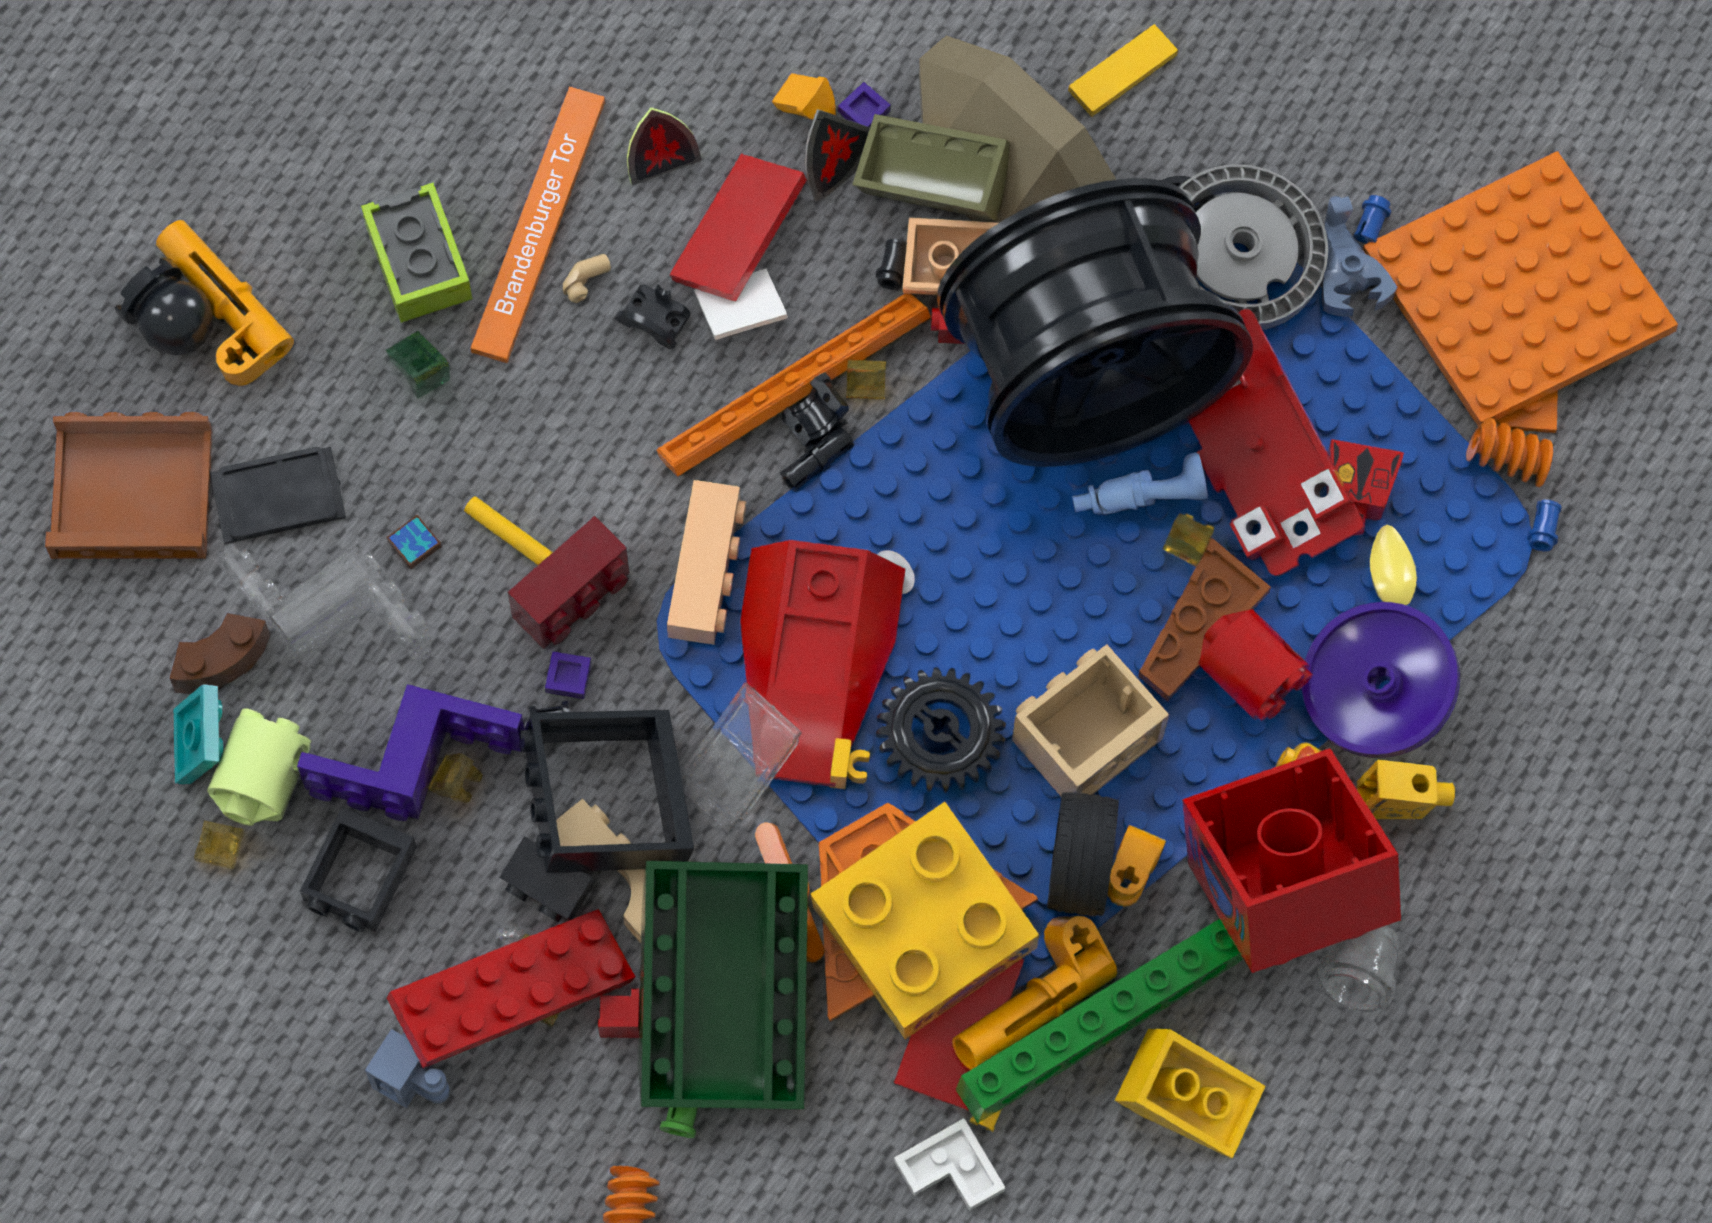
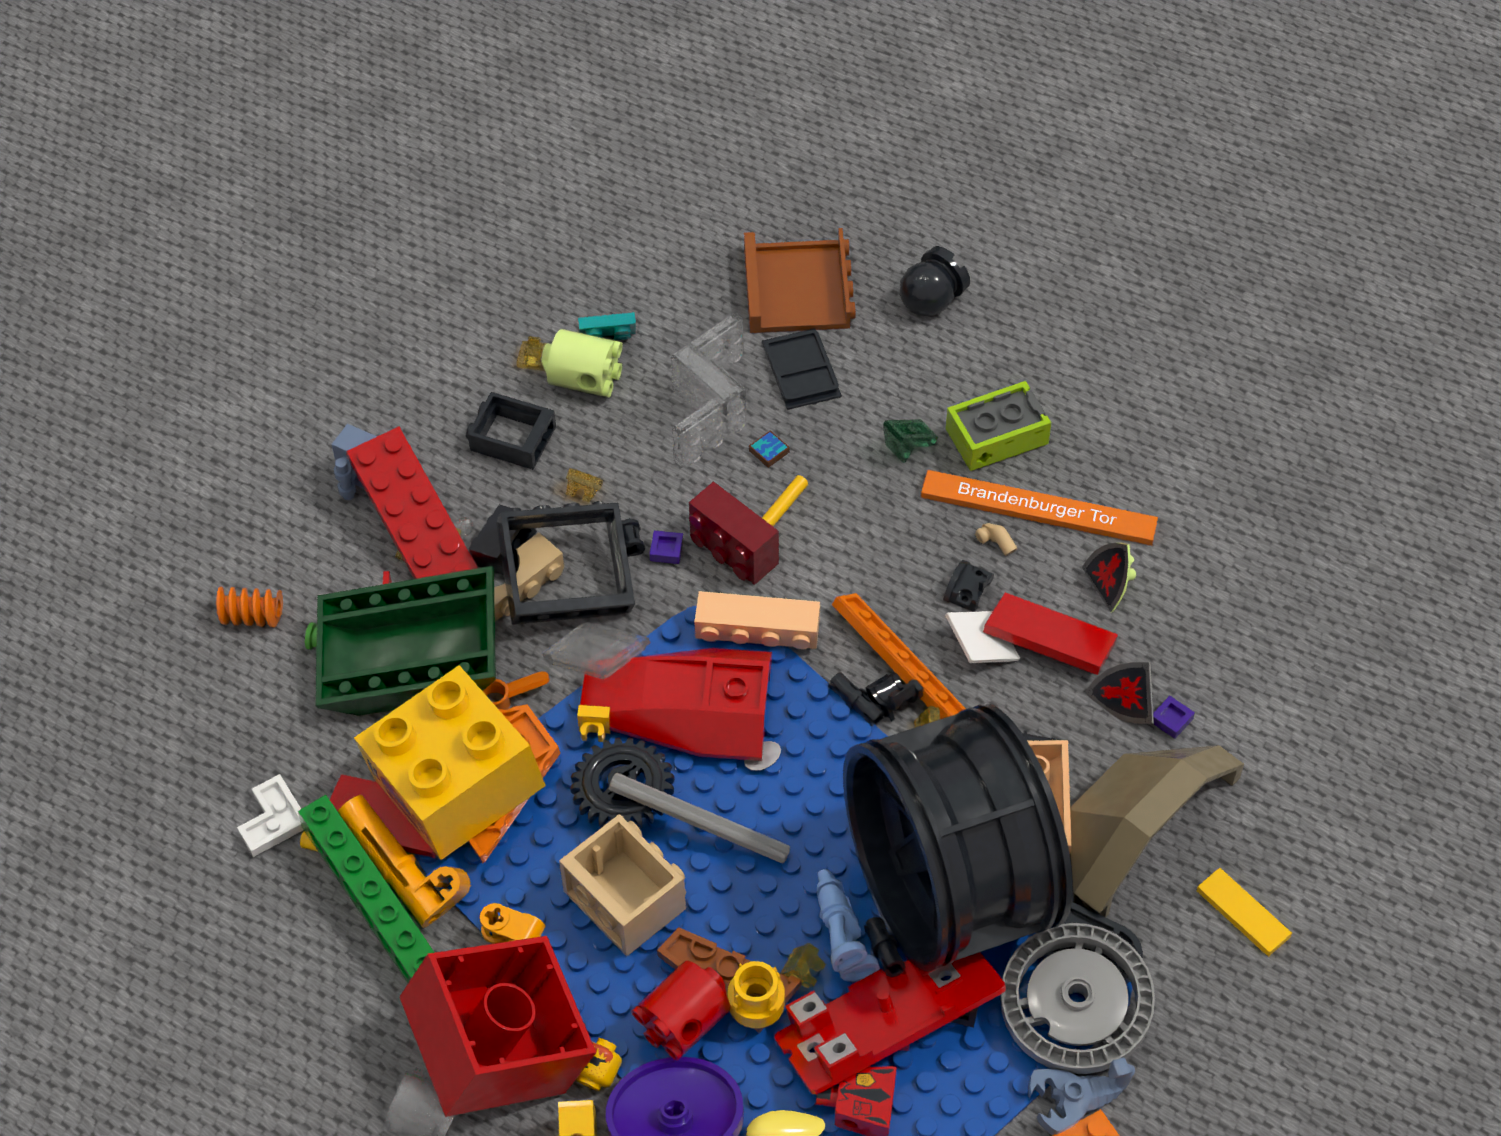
camera: 90 degrees right, 15 degrees down
light orange piece [156,220,294,386] -> none
reddish brown brick [169,613,270,694] -> none
dark purple bracket [297,684,524,821] -> none
light orange tile [772,73,836,120] -> none
olive slope [852,114,1010,221] -> none
black tyre [1047,792,1119,916] -> none
yellow slope [1114,1029,1266,1158] -> none
blue pin [1353,195,1391,244] -> none
none -> light grey axle [609,773,790,863]
none -> yellow piece [727,961,785,1029]
none -> black pin [864,917,906,977]

